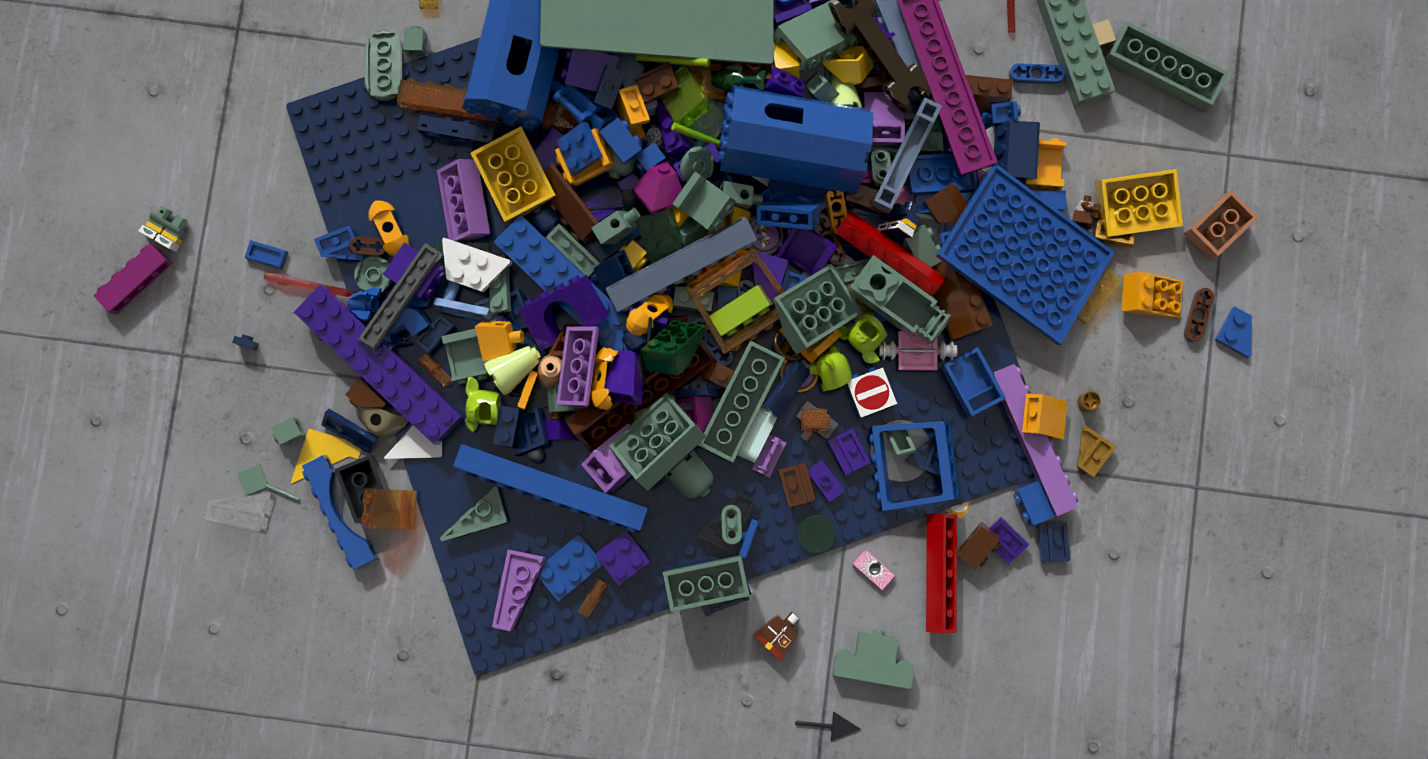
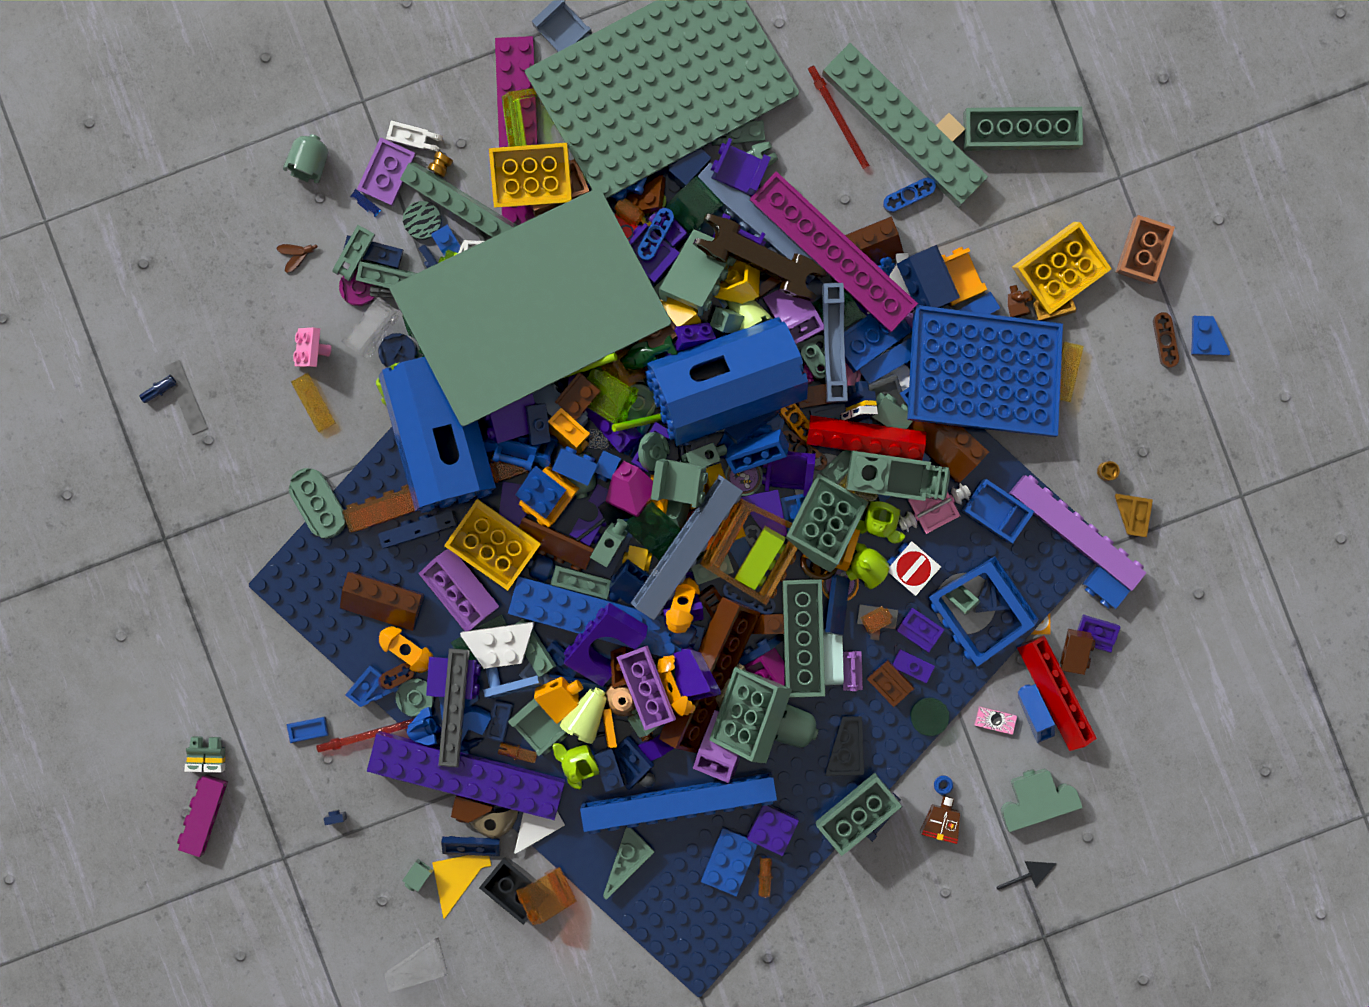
camera: 30 degrees left, 5 degrees up
sand green piece [237,464,300,501] -> none
blue arch [302,455,379,570] -> none
sand green brick [403,26,427,56] -> none
medium lavender wing [492,550,546,631] -> none
black piece [639,317,652,384] -> none
dark green slope [641,320,706,375] -> none
sand green plate [721,505,742,544] -> none
blue plate [738,519,759,558] -> none
reddish brown slope [924,182,968,224] -> none
blue bracket [990,101,1021,124] -> none
light orange panel [1022,394,1068,439] -> none
dark blue plate [1037,522,1070,563] -> none
light orange slope [1121,271,1183,319] -> none
none -> reddish brown slope [340,571,425,631]
none -> blue plate [934,775,953,795]
none -> blue slope [1017,684,1055,743]

